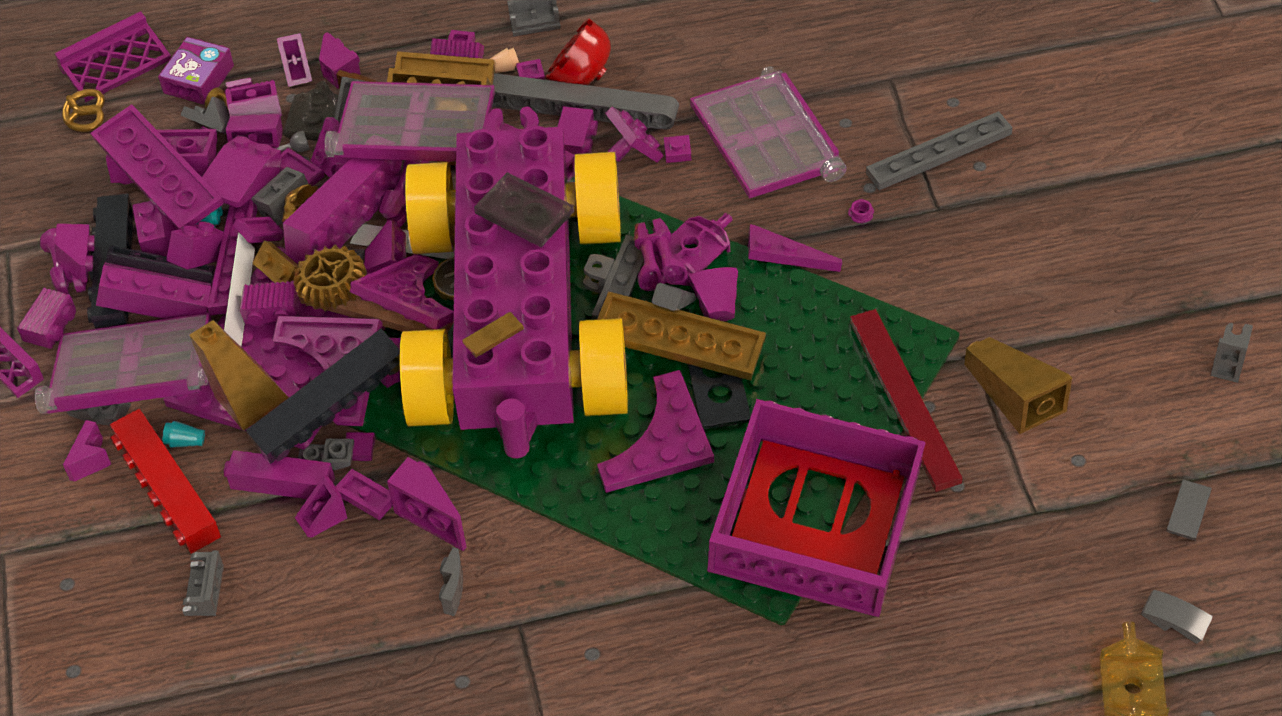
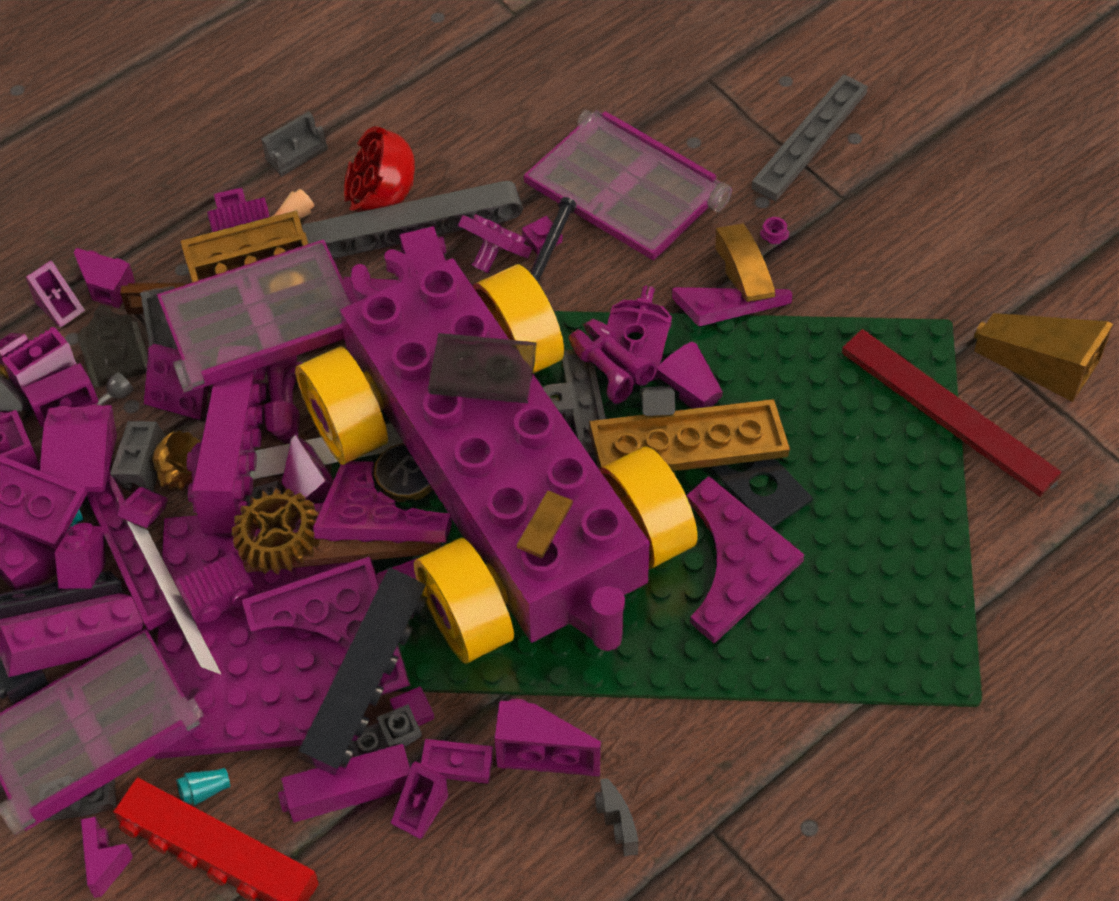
camera: 30 degrees left, 5 degrees up
pearl gold slope [189,320,289,431] -> none
pearl gold plate [253,241,298,283] -> none
magenta tile [280,148,325,186] -> none
magenta plate [516,59,545,80] -> none
magenta door [707,399,925,617] -> none
none -> black bar [530,197,577,283]
none -> pearl gold slope [715,223,775,302]

